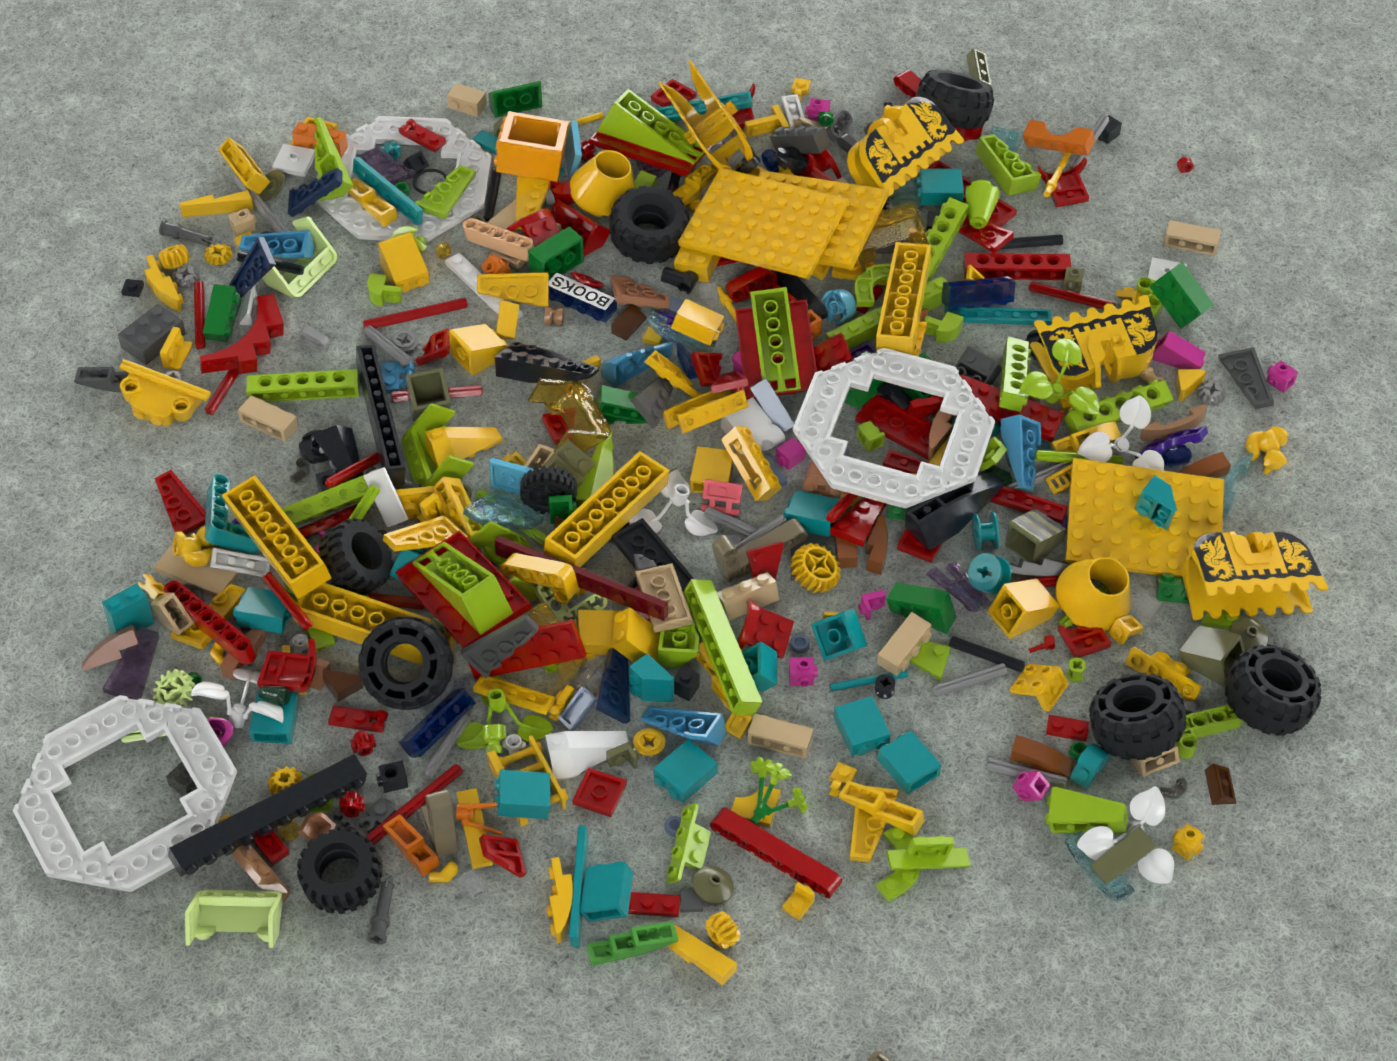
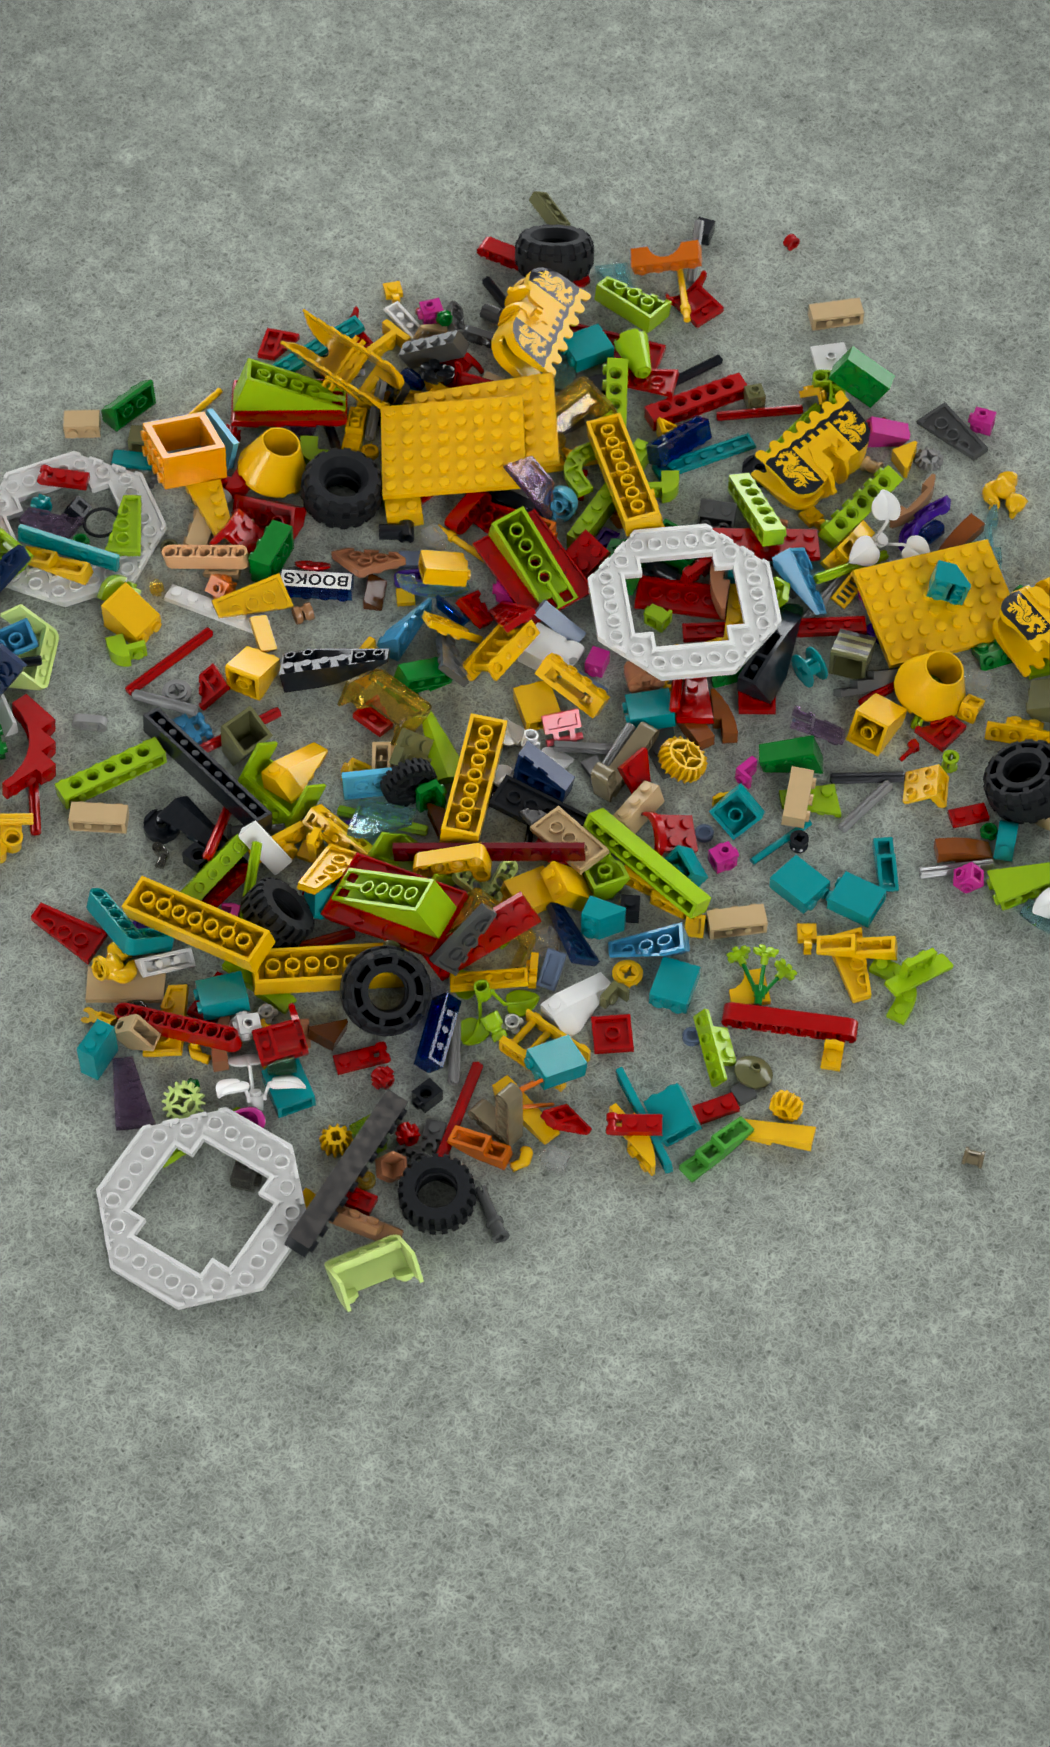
camera: 25 degrees left, 5 degrees up
slope [82,624,139,671] -> none
red axle [263,572,313,630] -> none
black axle [483,170,501,222] -> none
teal piece [968,553,1012,594] -> none
lime plant [1019,338,1099,415] -> none
none -> white brick [229,1011,262,1041]
none -> clear purple wing [503,456,555,518]
none -> dark blue wedge [513,741,575,802]
none -> red plate [606,1112,663,1136]
none -> teal slope [872,837,899,892]

